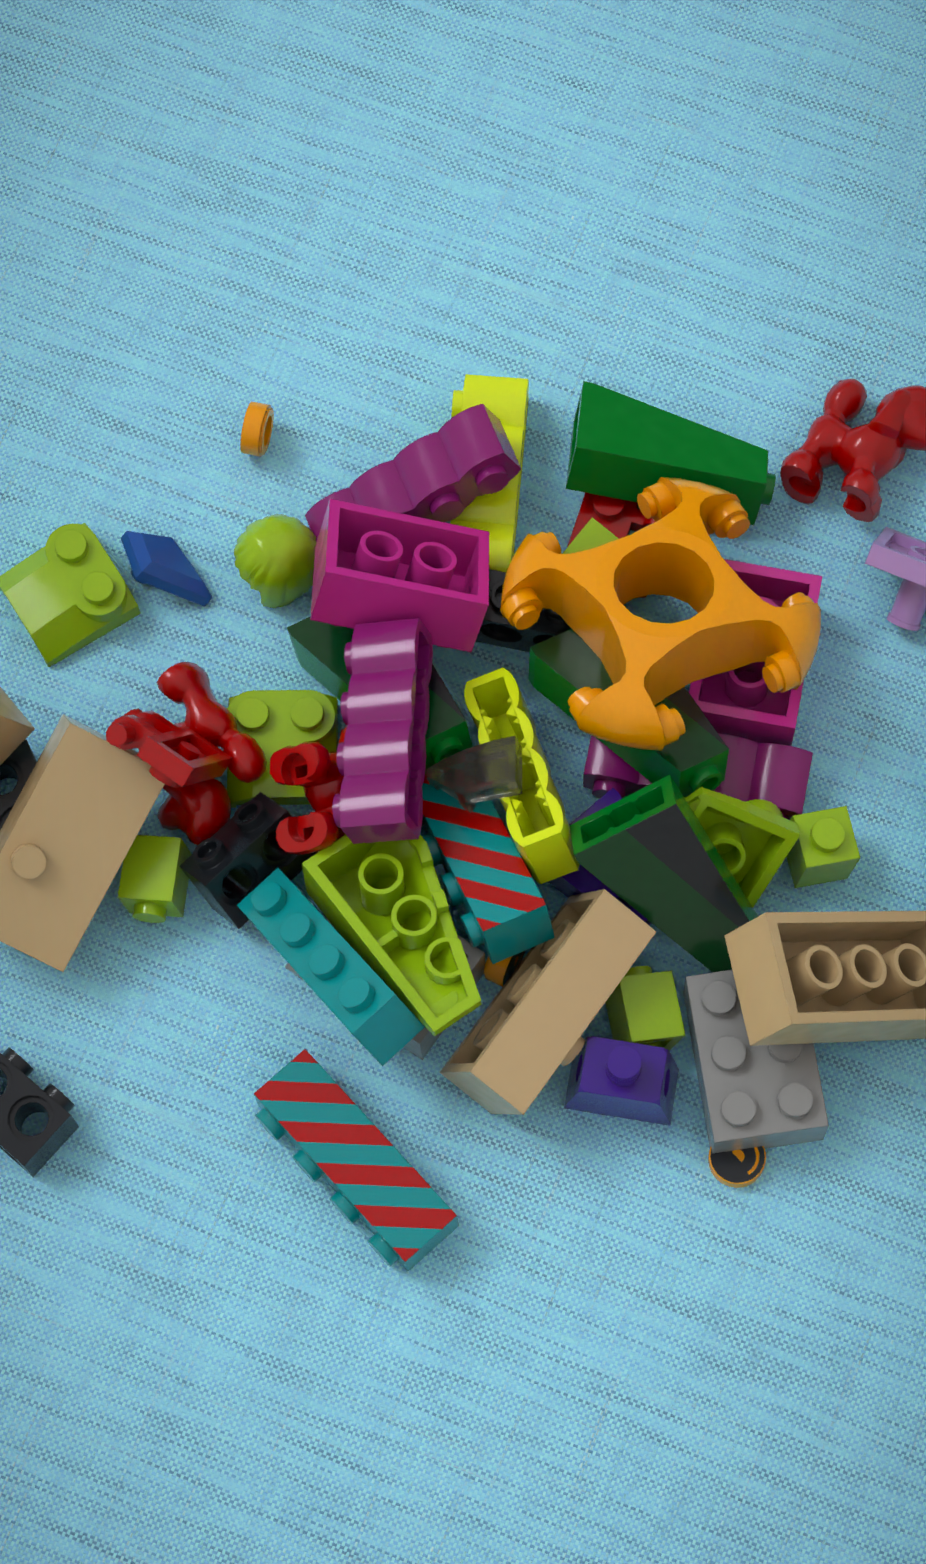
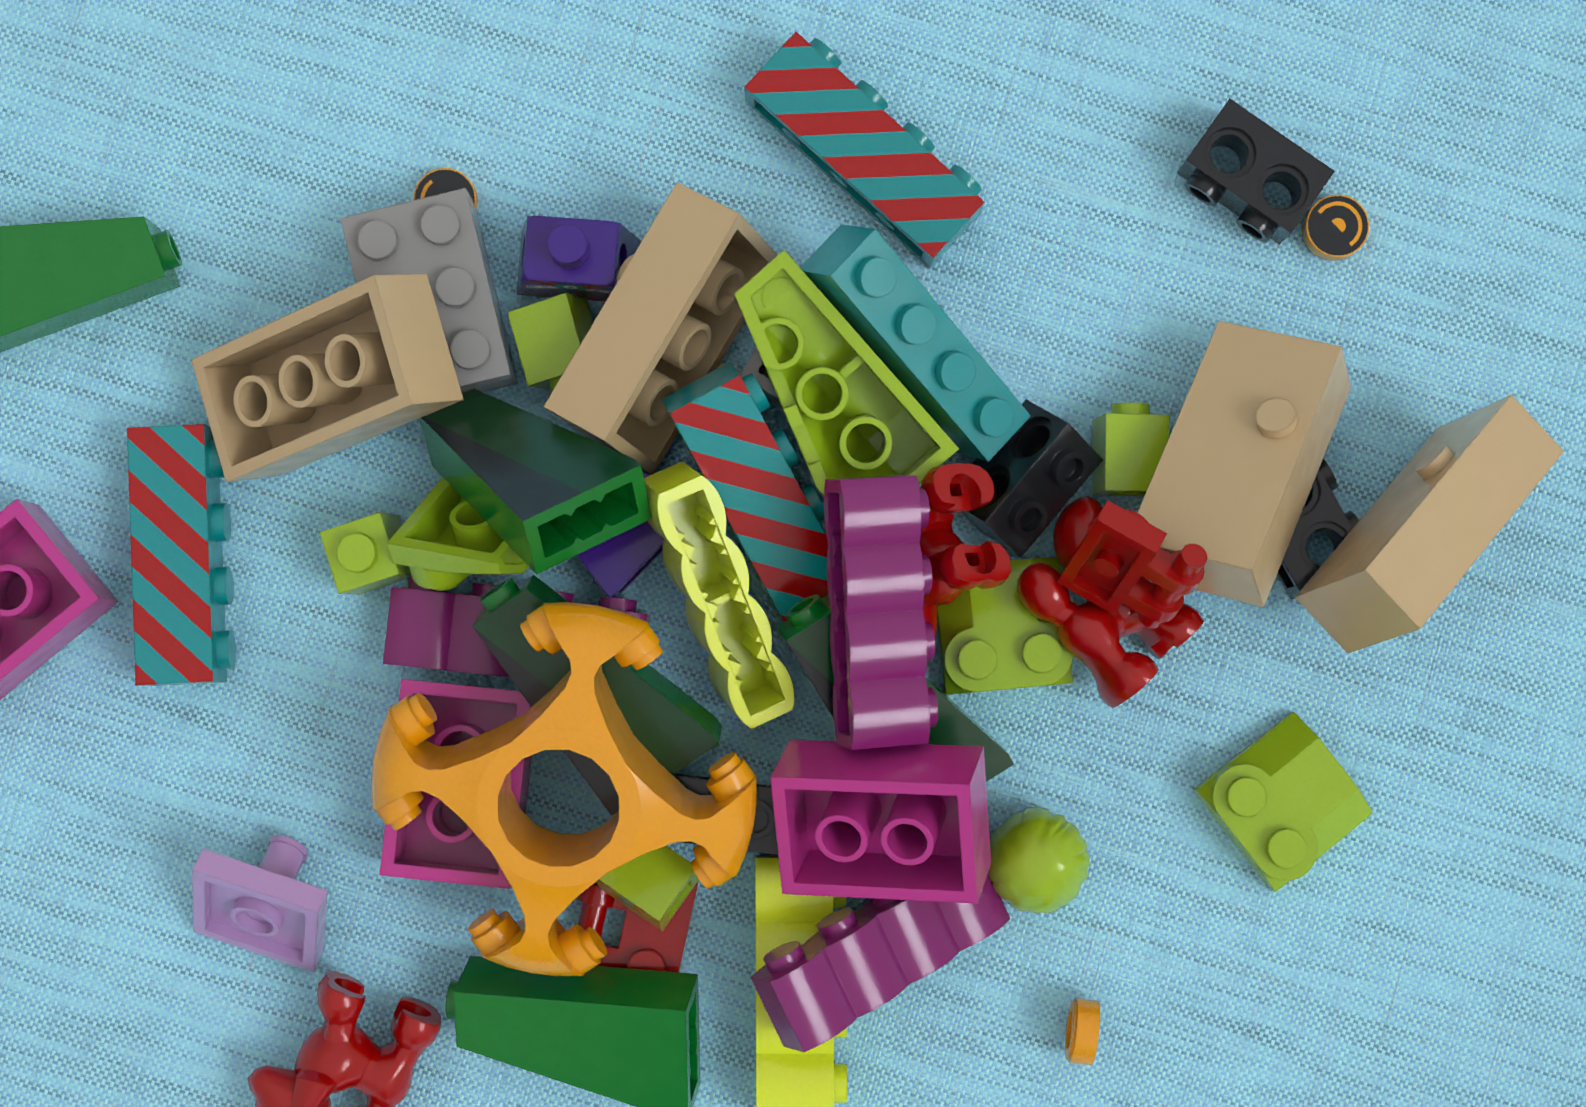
camera: 170 degrees right, 15 degrees up
blue piece [121,531,212,607] -> none
clear smoke slope [426,736,522,813] -> none

